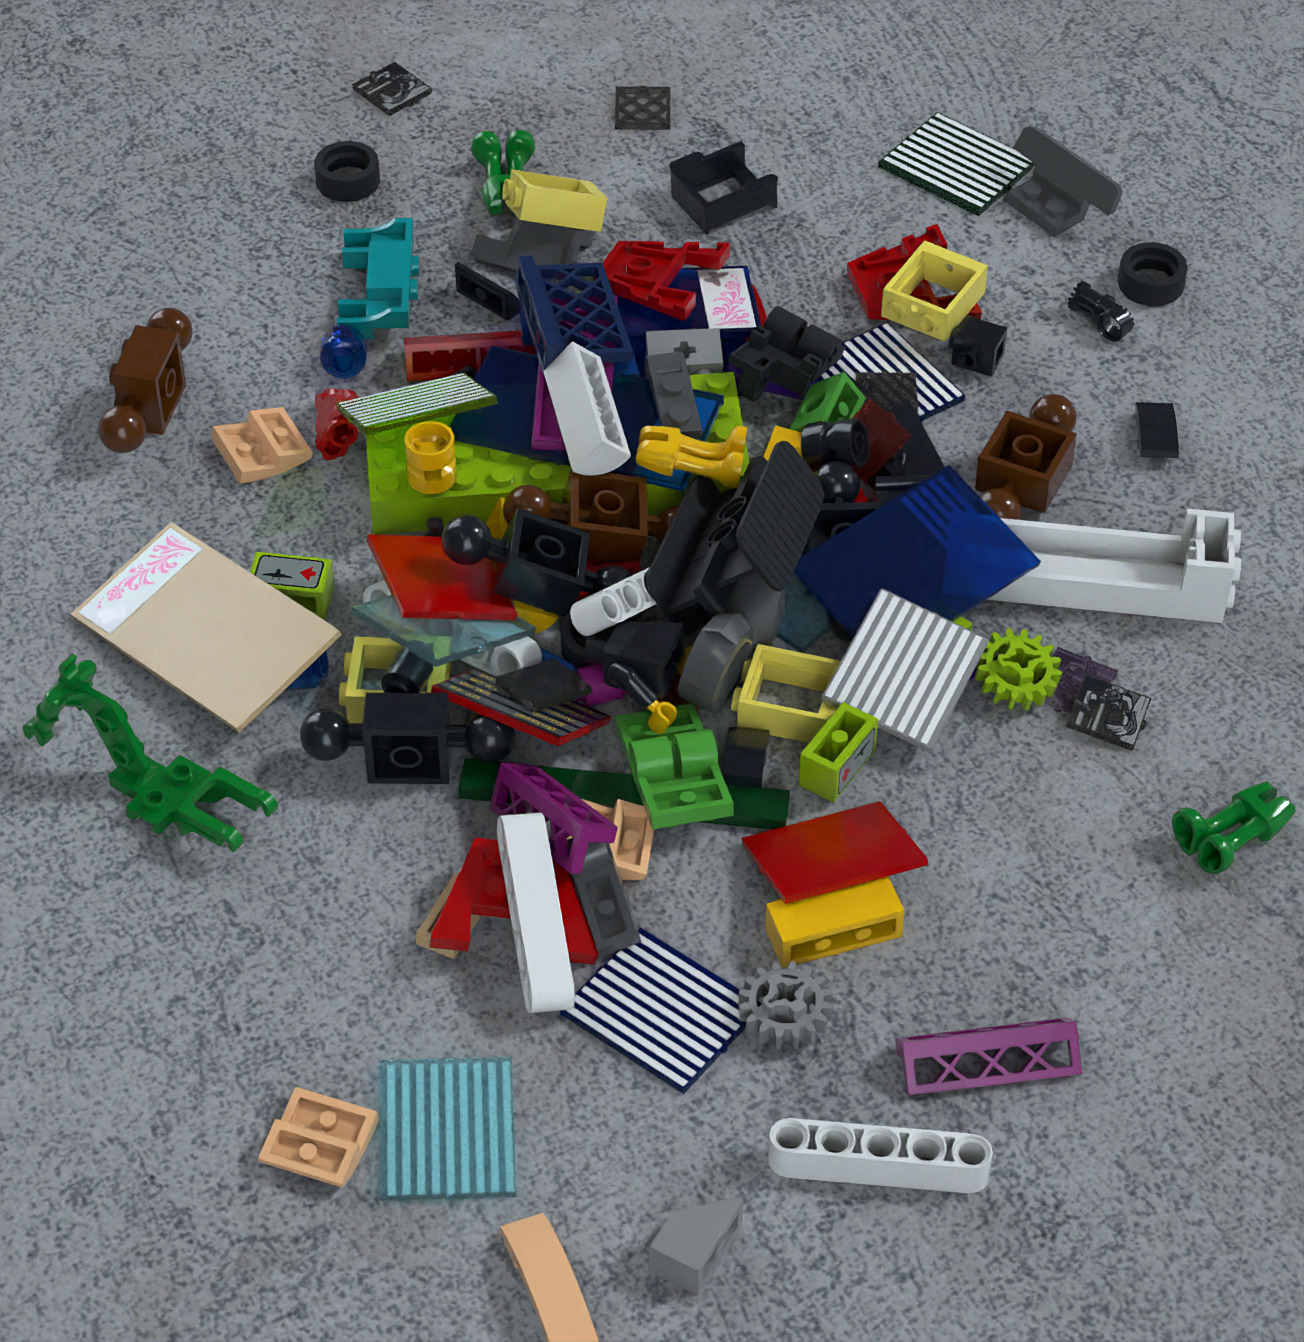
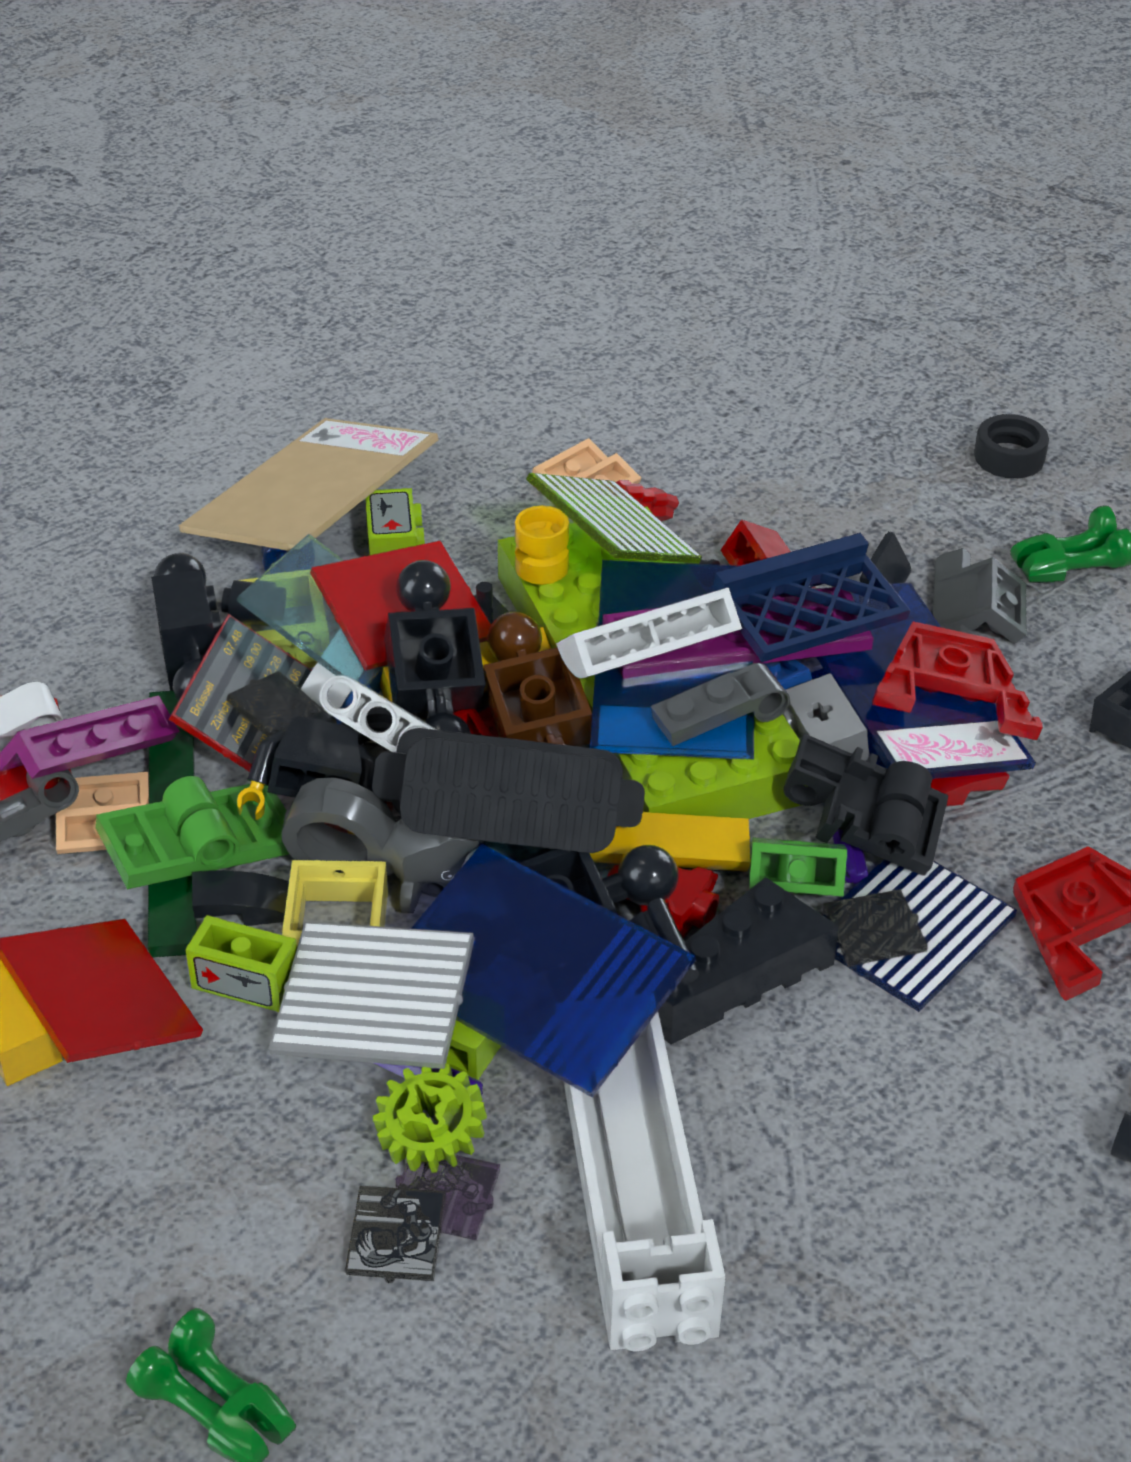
camera: 75 degrees right, 5 degrees down
green piece [22,654,278,852] -> none
reddish brown brick [98,307,193,453] -> none
clear blue head [320,325,367,379] -> none
teal bracket [336,218,420,340] -> none
light yellow window [502,170,608,232] -> none
yellow piece [636,425,747,489] -> none
black wheel [801,418,870,472] -> none
clear red piece [851,399,911,484] -> none
light yellow window [881,241,988,342] -> none
black brick [948,315,1007,377] -> none
reddish brown brick [973,394,1077,520] -> none
black slope [1135,402,1179,458] -> none

